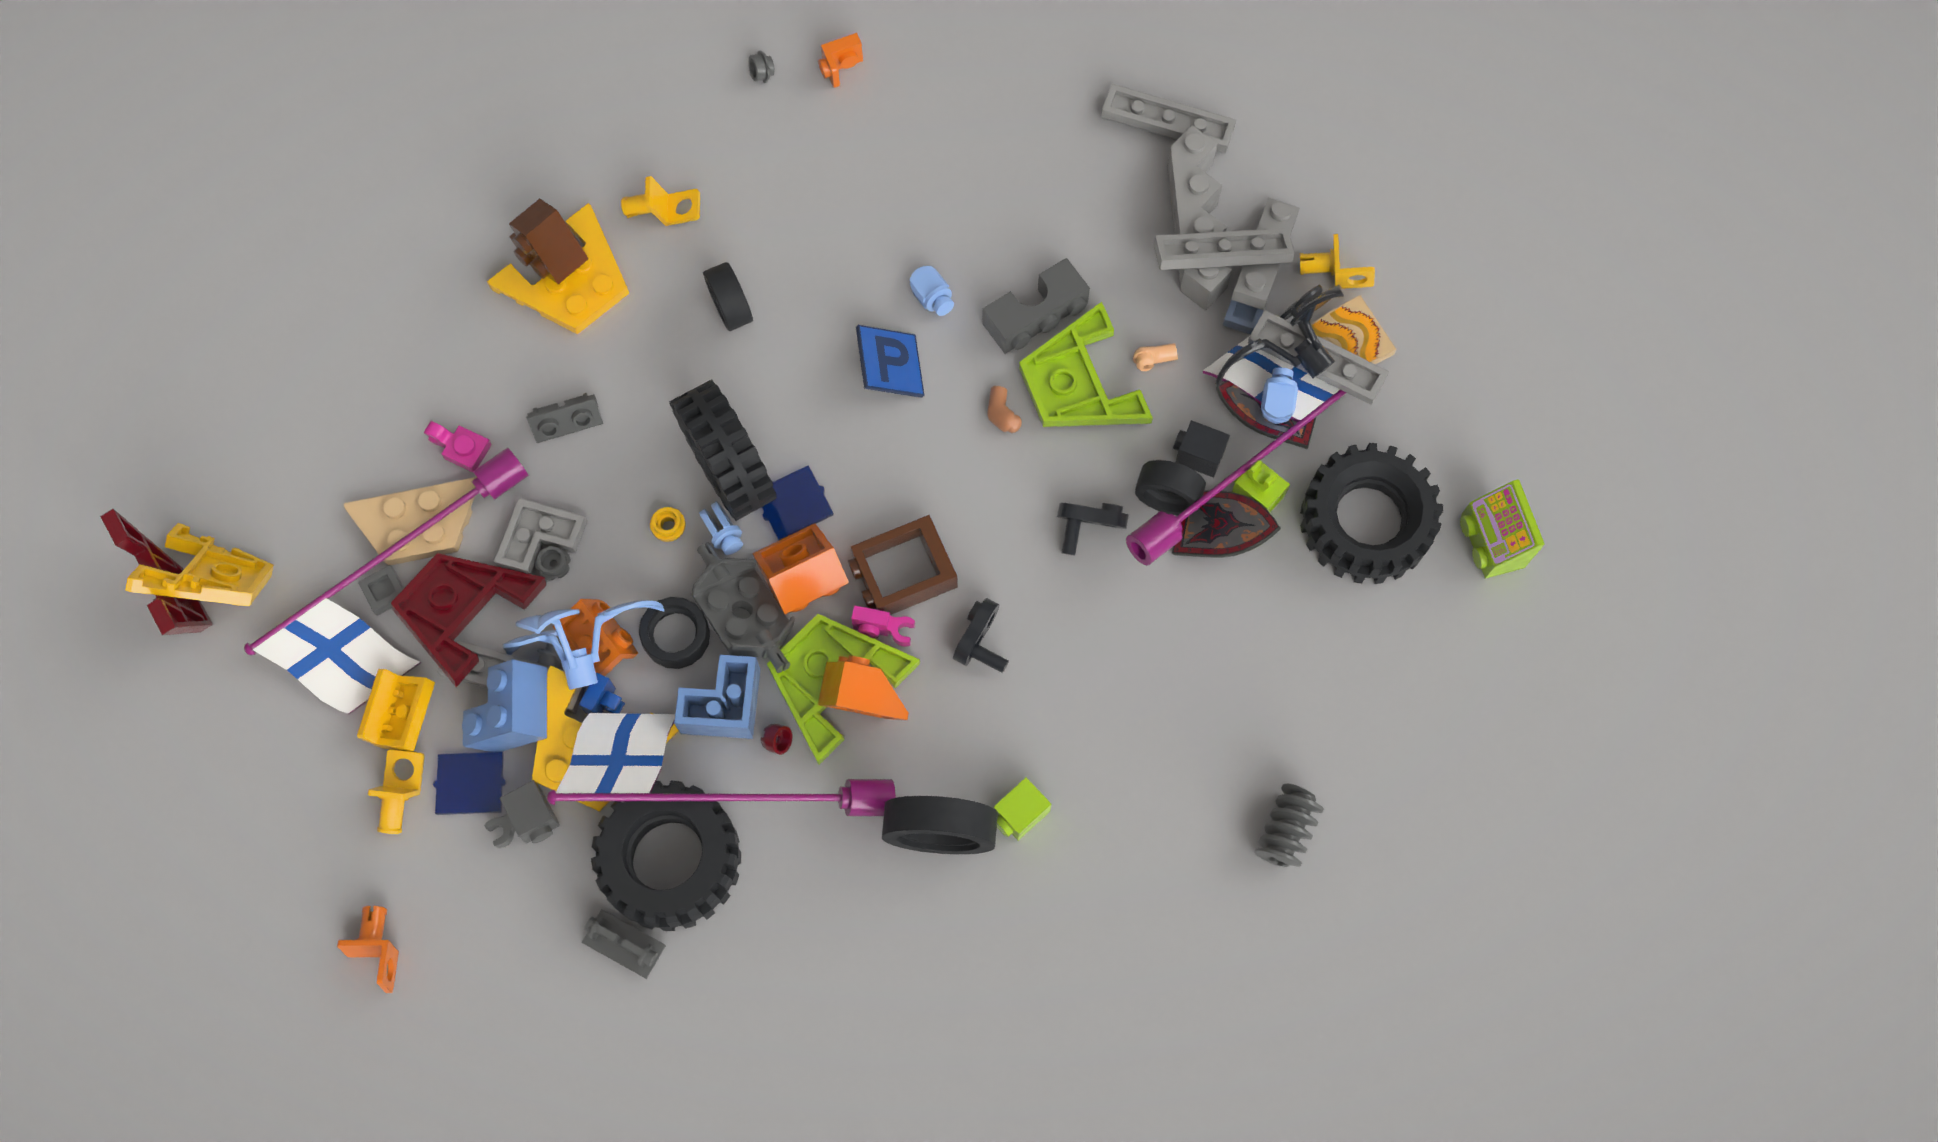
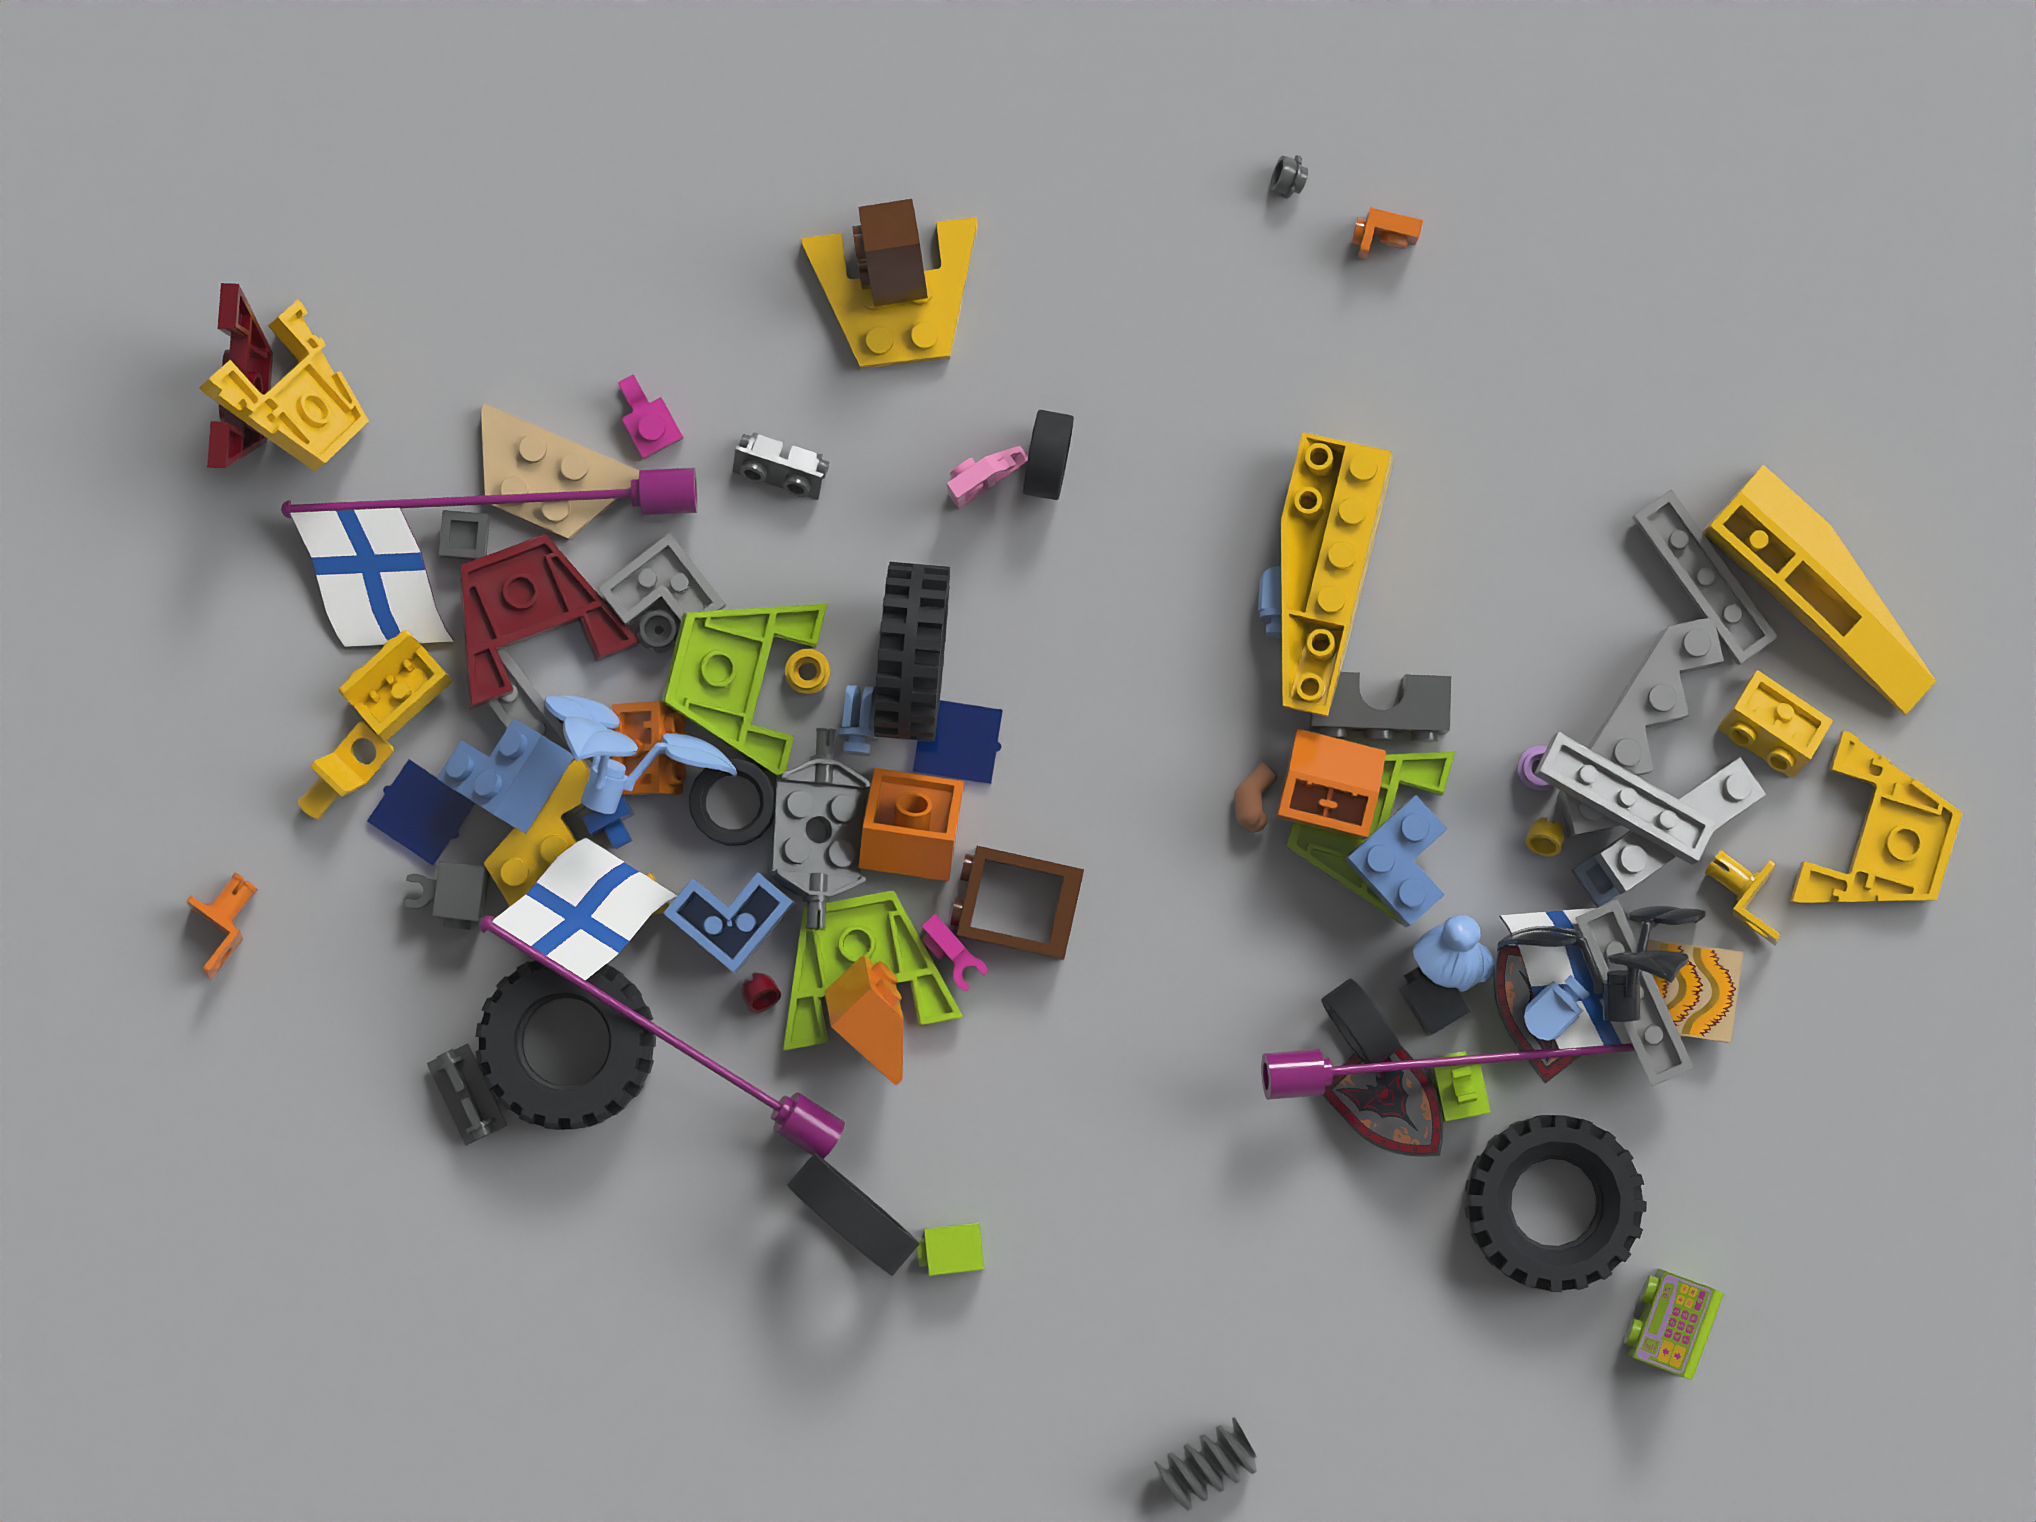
camera: 35 degrees right, 15 degrees up
yellow bracket [621,176,700,226] -> none
blue piece [856,325,925,398] -> none
black piece [953,598,1009,673] -> none
black piece [1057,503,1129,556] -> none
light nougat arm [1133,343,1178,371] -> none
none -> lime wing [661,603,828,777]
none -> bright pink wing [947,445,1028,510]
none -> orange slope [1275,728,1386,840]
none -> yellow wedge [1281,432,1393,717]
none -> medium blue brick [1343,795,1447,927]
none -> light blue hair [1413,915,1495,992]
none -> lavender plate [1517,745,1554,791]
none -> yellow hinge [1525,817,1565,857]
none -> yellow wedge [1702,465,1936,715]
none -> yellow bracket [1718,670,1833,778]
none -> yellow wing [1790,730,1963,903]

